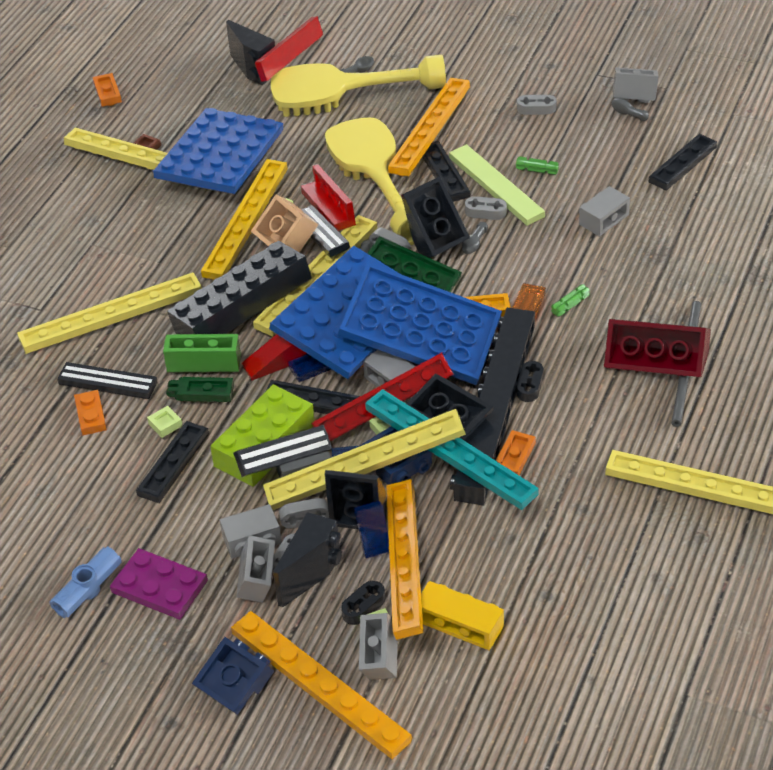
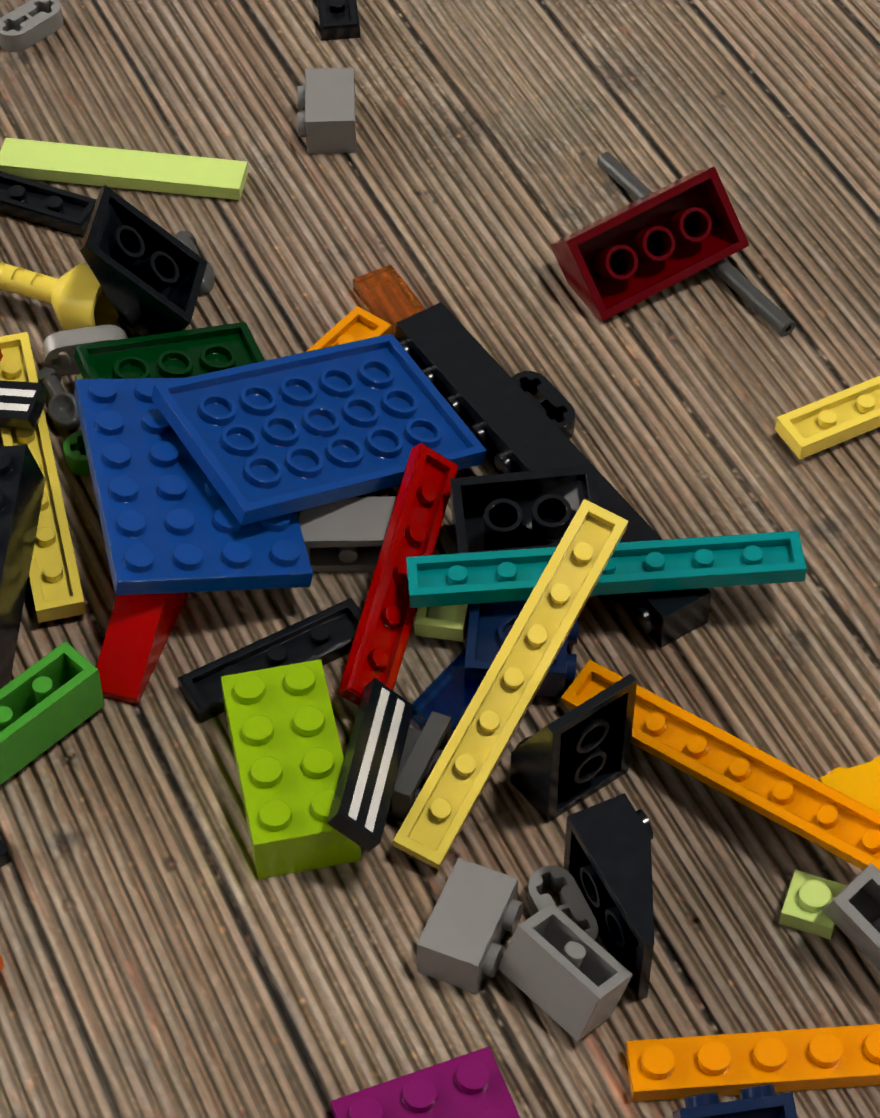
camera: 50 degrees left, 5 degrees up
black tile [136,421,209,503] -> none
yellowish green plate [147,406,183,438] -> none
dark green hinge [166,377,234,402] -> none
light grey beam [279,498,329,528] -> none
clear blue tile [288,354,332,383] -> none
black beam [341,581,385,625] -> none
clear blue tile [354,501,389,559] -> none
light grey beam [465,197,507,220] -> none
orange plate [496,430,536,475] -> none
bright green axle [516,156,559,175] -> none
bright green axle [551,284,590,317] -> none

